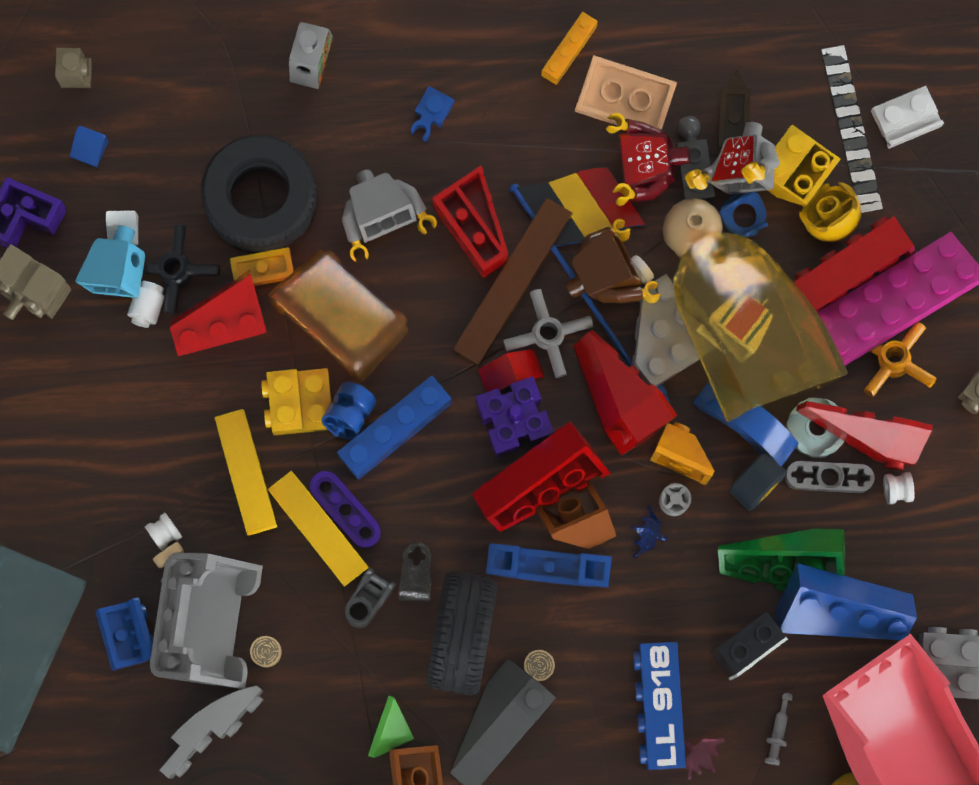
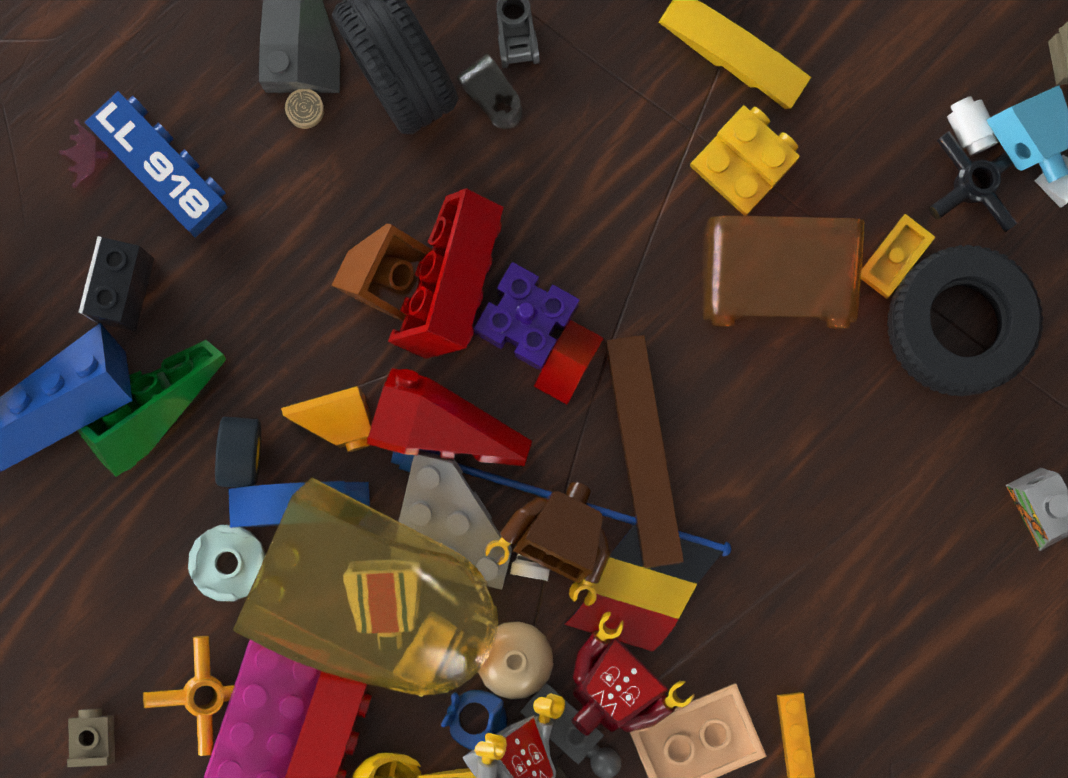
camera: 145 degrees right, 5 degrees up
red wedge [170,269,267,356] -> none
yellow slope [267,470,369,587] -> none
dark purple plate [310,471,381,549] -> none
blue wheel [322,382,376,440] -> none
blue brick [337,376,452,480] -> none
light grey torso [342,170,437,263] -> none
blue plate [411,86,455,142] -> none
red wedge [432,165,508,279] -> none
blue slope [486,543,612,588] -> none
light grey bar [503,289,593,378] -> none
clear blue piece [632,506,668,558] -> none
light grey wheel [659,483,691,516] -> none
light grey piece [764,693,793,765] -> none
light grey beam [784,461,875,493] -> none
wedge [796,401,933,471] -> none
white wheel [883,472,915,504] -> none

